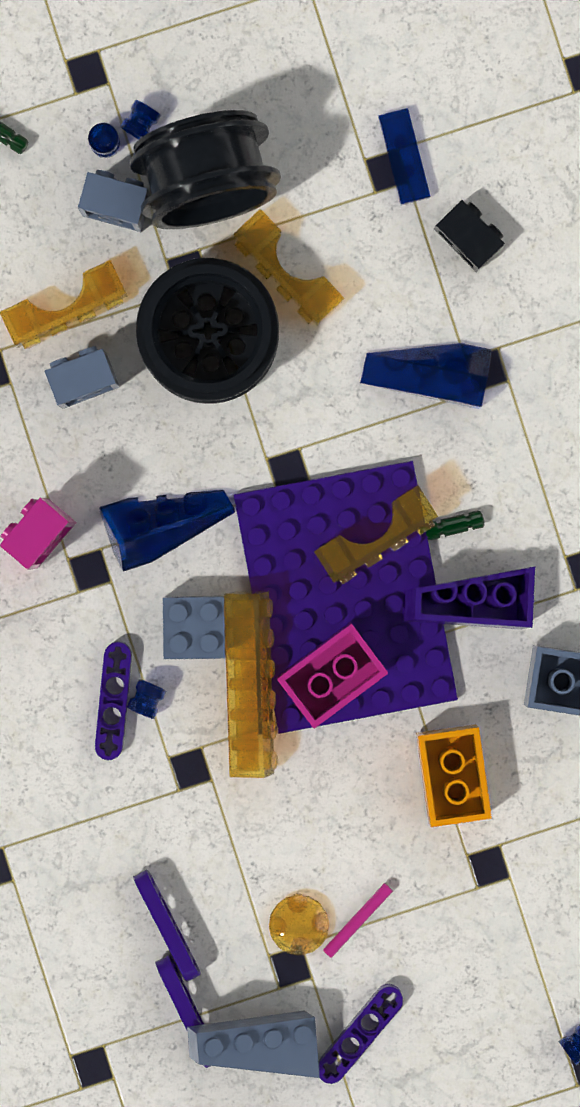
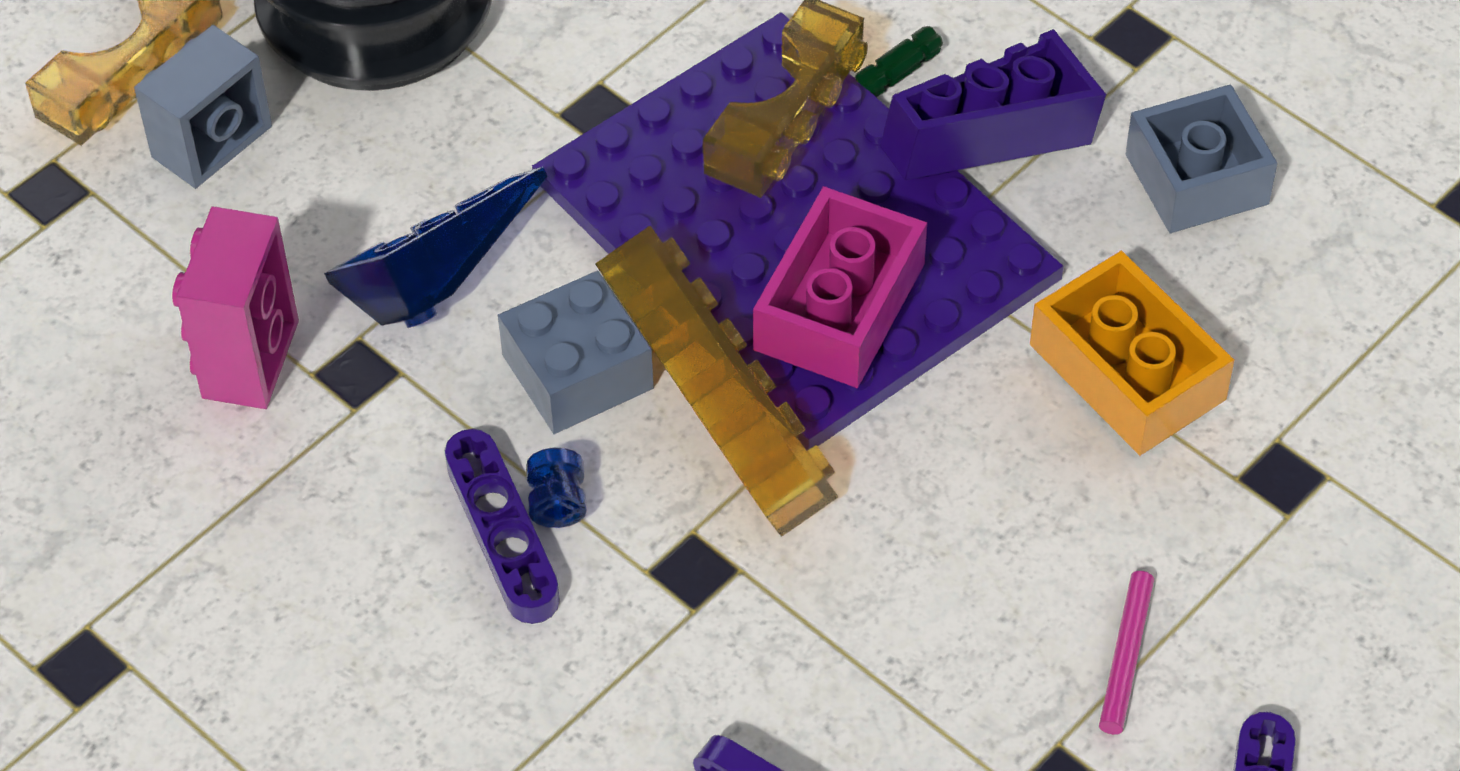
camera: 25 degrees left, 35 degrees down
clear yellow dish [269,893,329,955] -> none

